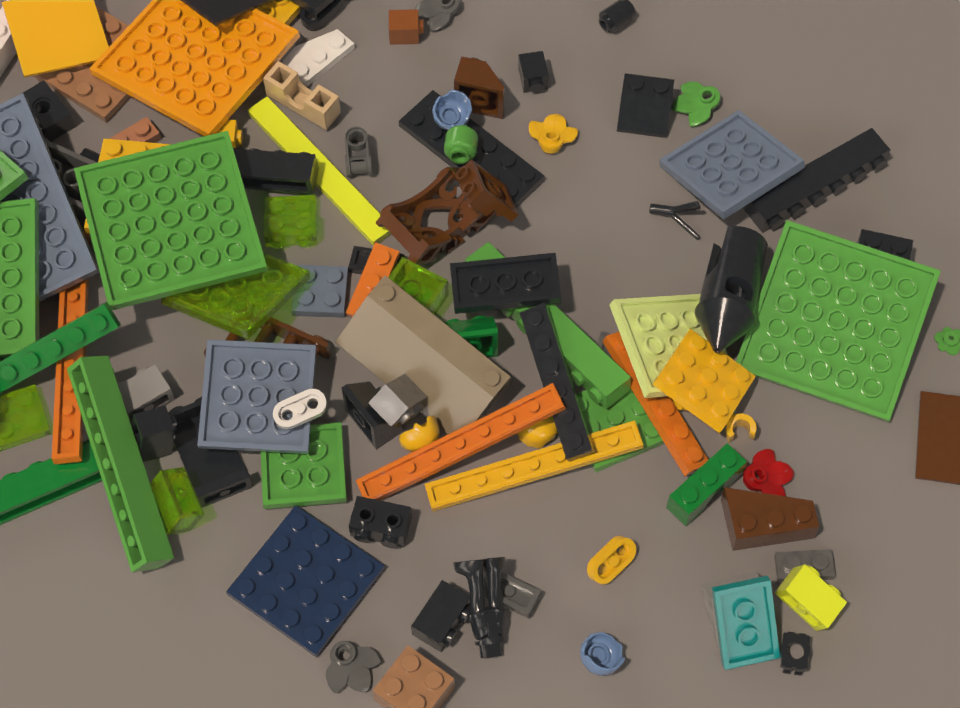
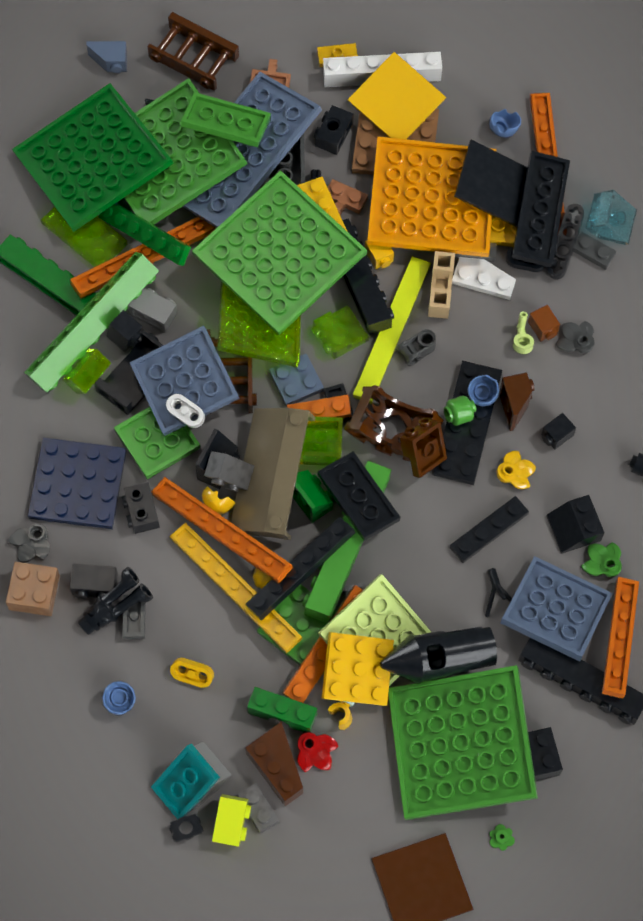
camera: 60 degrees right, 5 degrees up
none -> black plate [450,496,529,563]
none -> yellowish green plate [513,311,534,354]
none -> orange plate [602,577,639,699]

